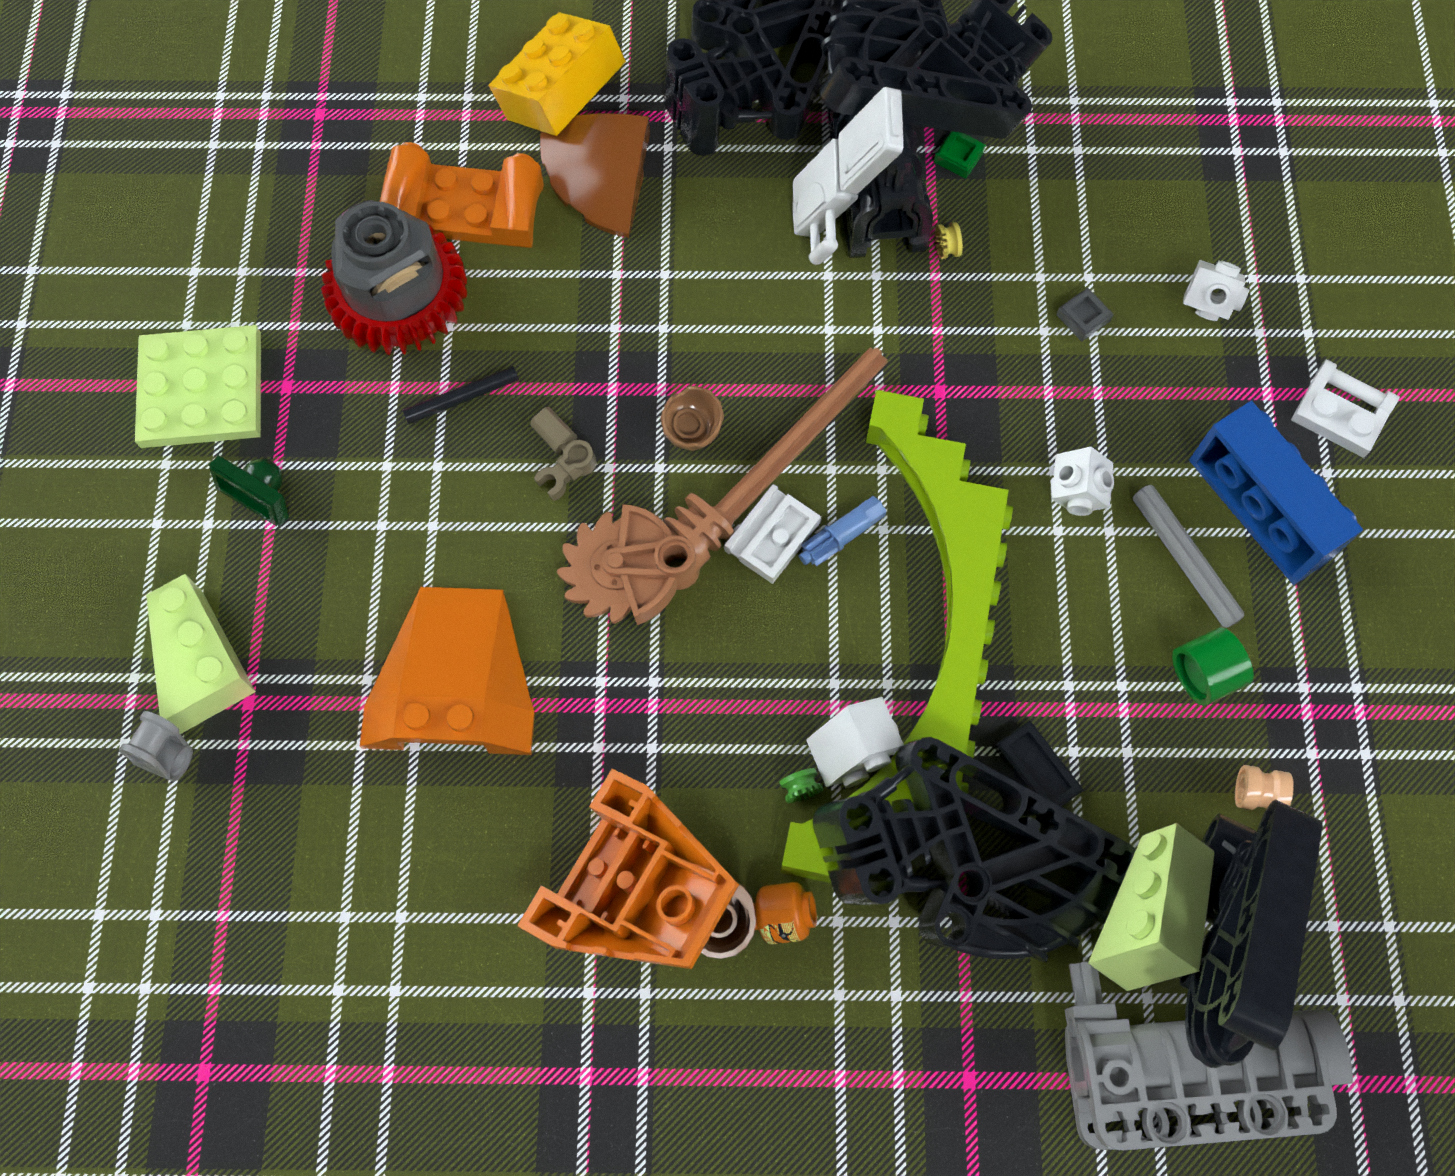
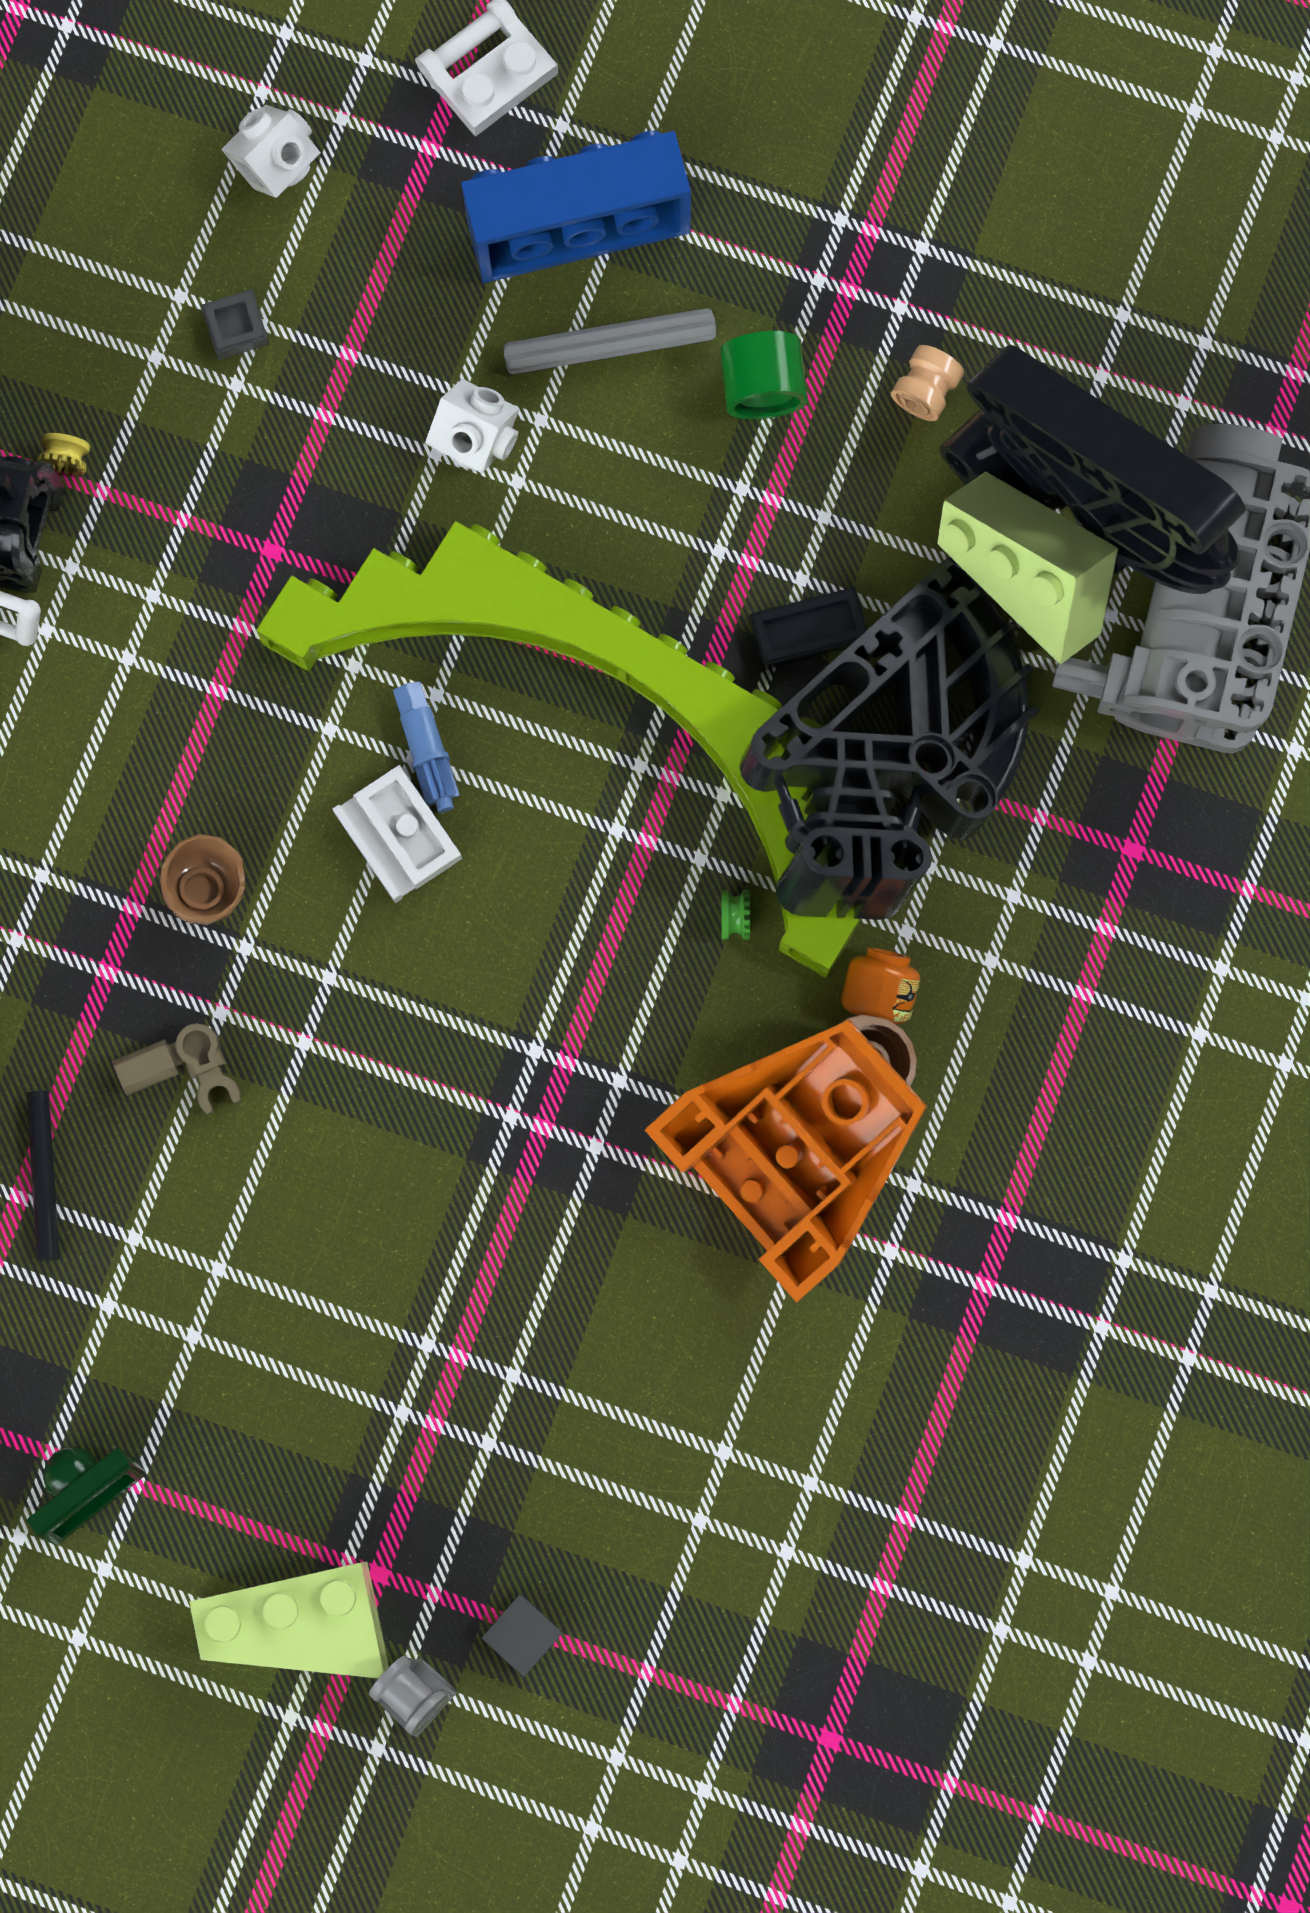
camera: 70 degrees left, 10 degrees up
orange wedge [359,587,535,755] -> none
nougat piece [557,347,888,625] -> none
white brick [806,697,904,788] -> none
none -> dark grey tile [482,1594,563,1677]

